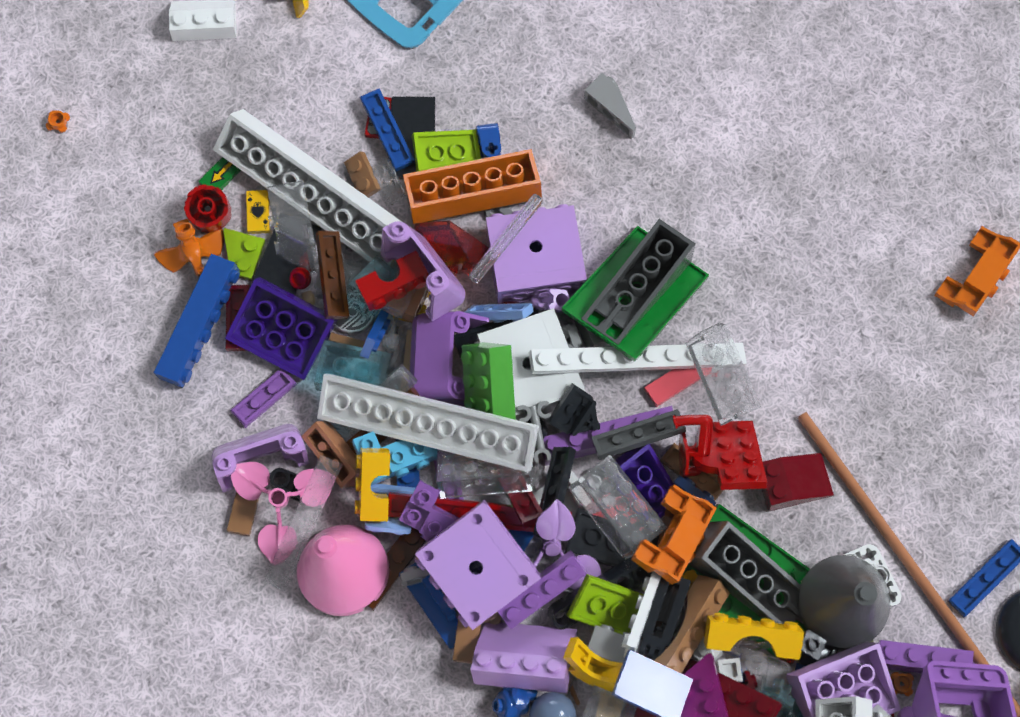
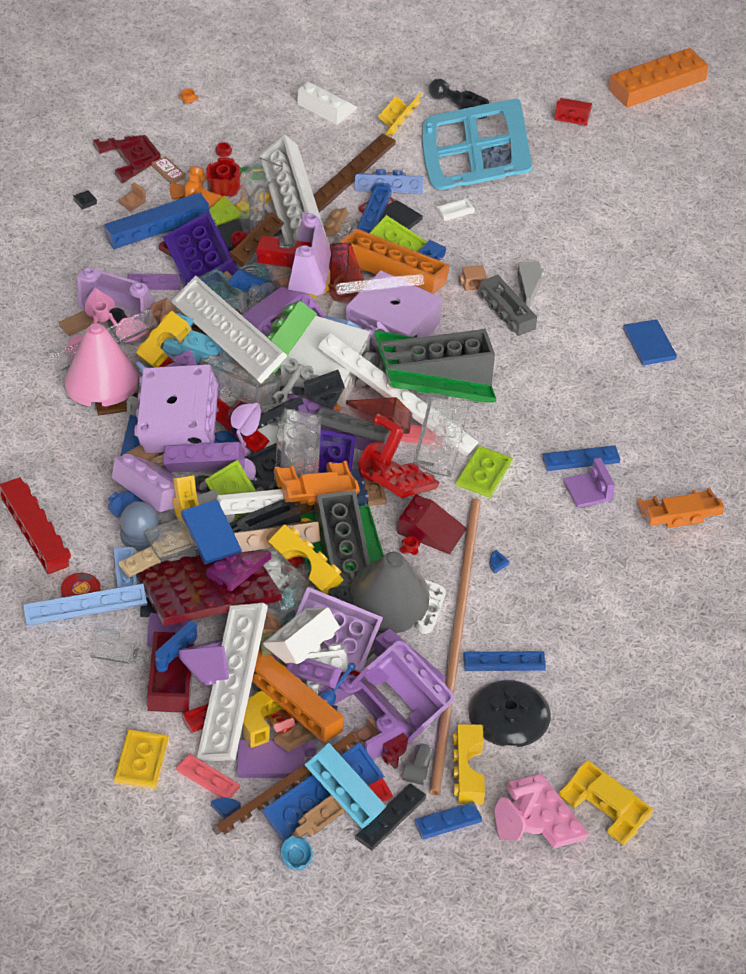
camera: 40 degrees right, 25 degrees down
none -> black plate [73,190,97,210]
none -> dark red wing [93,135,161,183]
none -> nougat bracket [119,182,146,212]
none -> tile [152,156,186,184]
none -> red plate [215,142,232,157]
none -> reddish brown plate [313,134,396,213]
none -> white tile [328,301,348,319]
none -> clear red slope [346,397,413,434]
none -> bracket [355,169,424,193]
none -> red plate [400,536,421,555]
none -> white tile [436,198,475,221]
none -> lime tile [456,445,513,498]
none -> nougat brick [459,265,487,291]
none -> dark grey brick [478,274,537,336]
none -> blue tile [489,550,509,574]
none -> blue plate [542,445,620,471]
none -> medium lavender bracket [564,458,615,507]
none -> blue tile [623,319,677,366]

